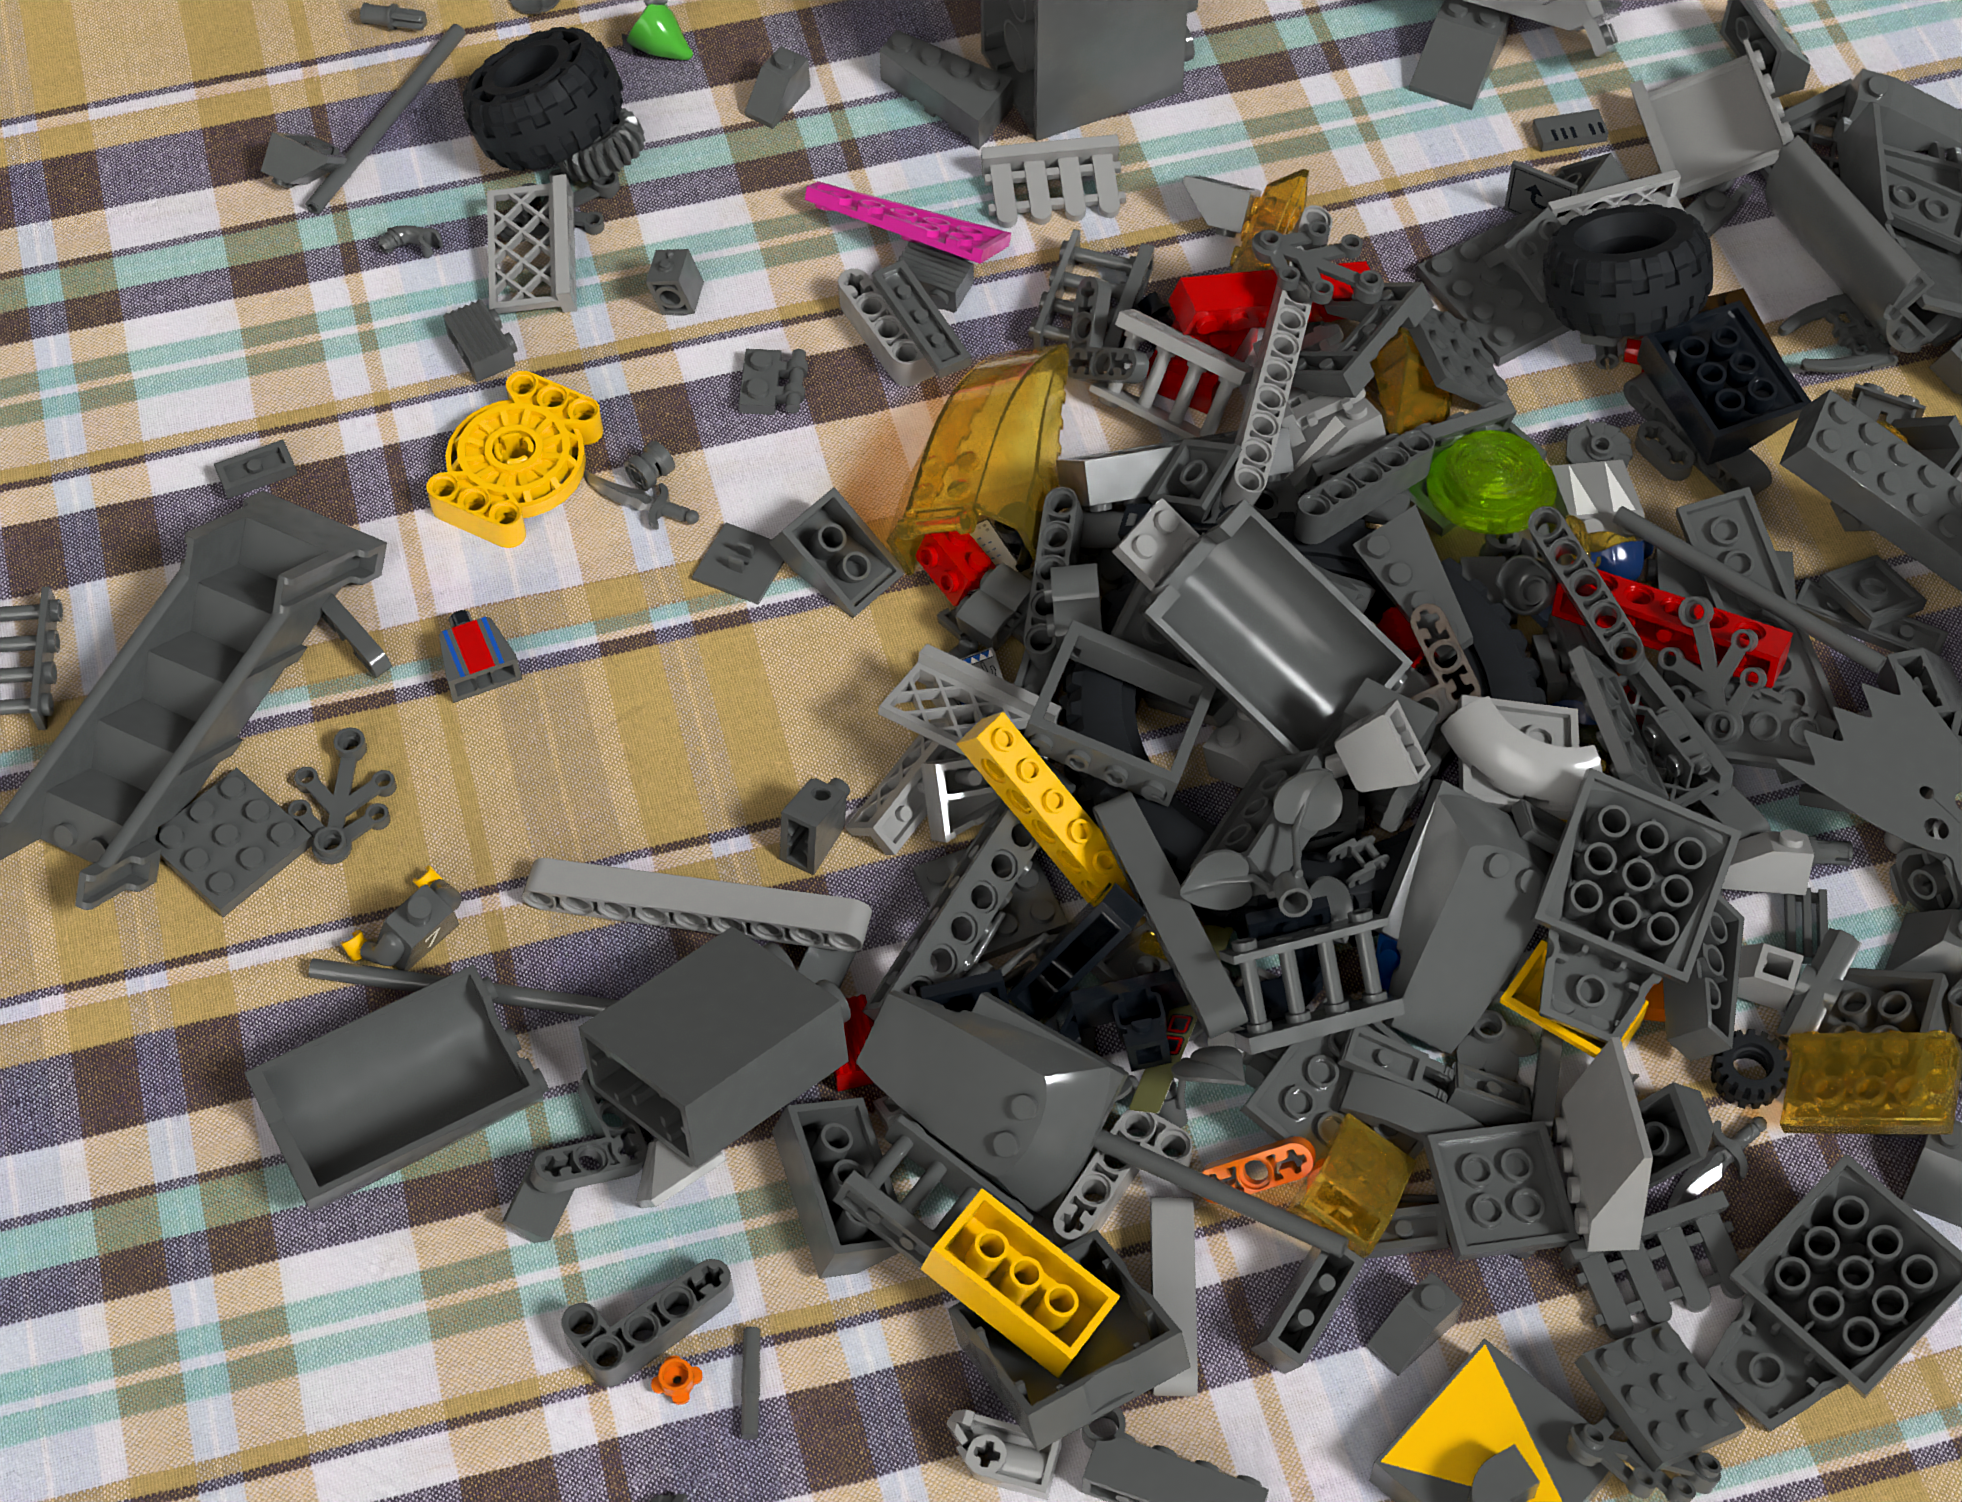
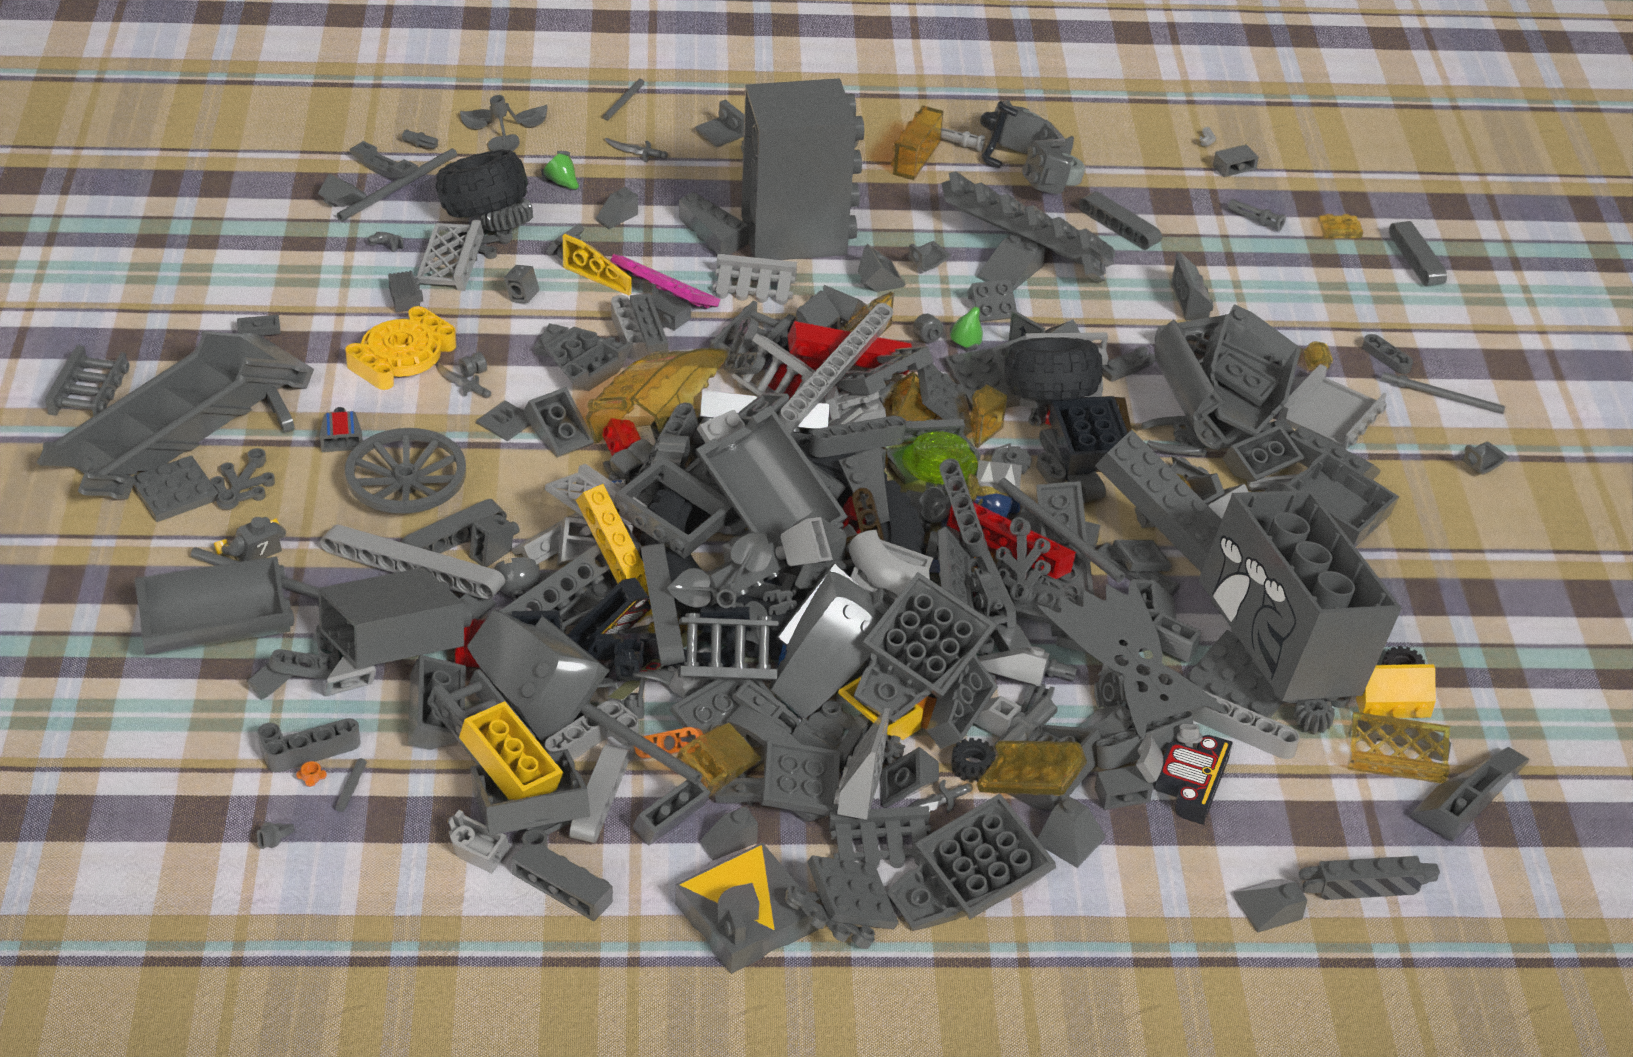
camera: 10 degrees right, 15 degrees down
dark grey plant [1252,221,1384,305] -> none
dark grey tile [1532,109,1609,152] -> none
light grey panel [1629,39,1794,200] -> none
none -> dark grey wheel [345,428,466,513]
none -> dark grey slope [350,141,418,178]
none -> dark grey beam [401,499,507,554]
none -> dark grey cylinder [494,557,540,599]
none -> dark grey wedge [544,327,633,391]
none -> dark grey plate [546,223,584,259]
none -> yellow wedge [563,234,631,295]
none -> dark grey slope [796,290,840,329]
none -> dark grey slope [858,244,906,292]
none -> dark grey piece [908,241,951,272]
none -> dark grey head [913,313,943,343]
none -> bright green hat [950,307,983,351]
none -> dark grey bracket [967,279,1017,322]
none -> clear yellow slope [970,385,1007,448]

